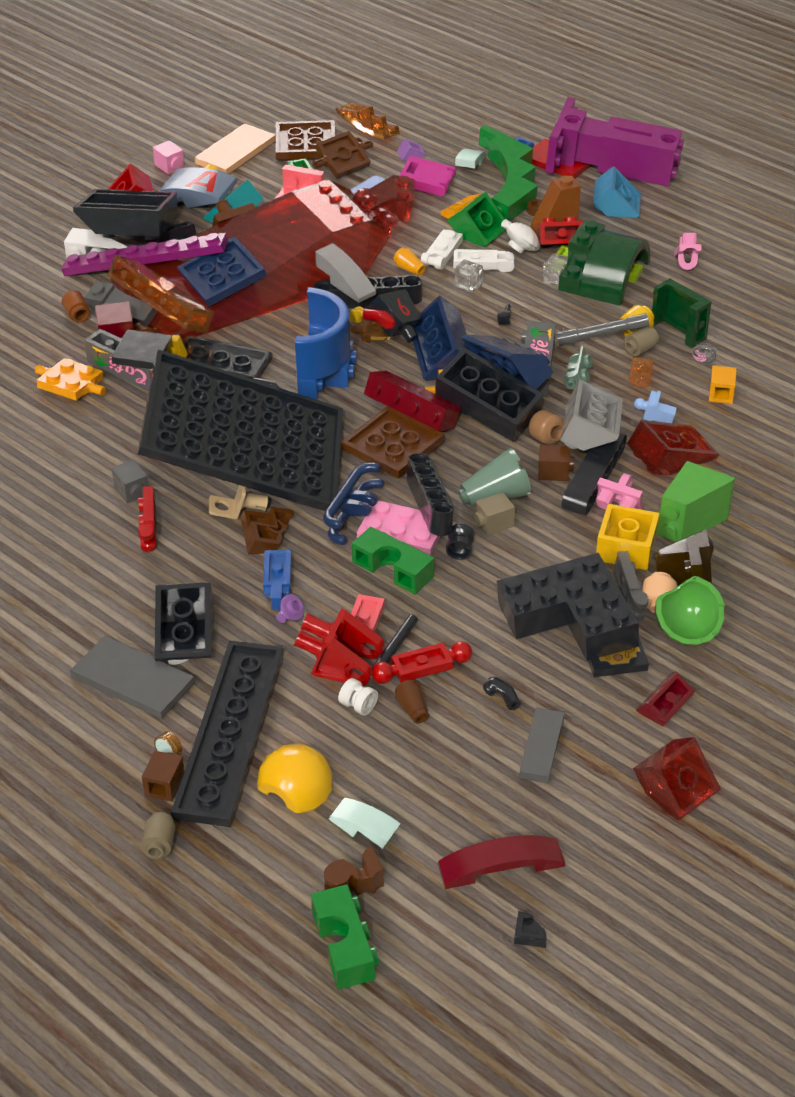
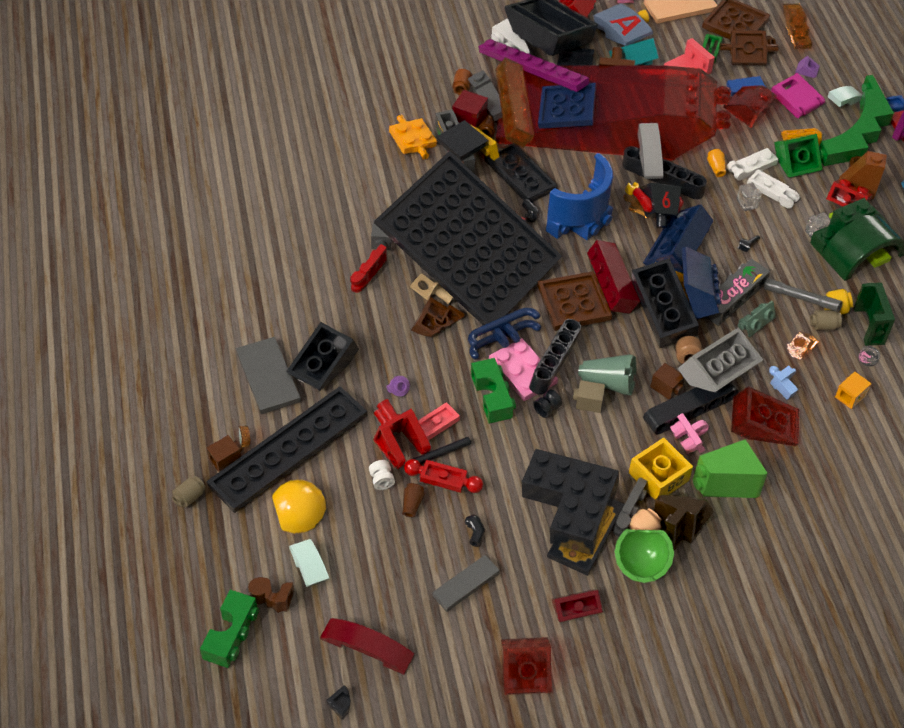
camera: 35 degrees right, 10 degrees up
blue hinge [263,550,291,610] -> none
white animal [501,219,540,254] -> none

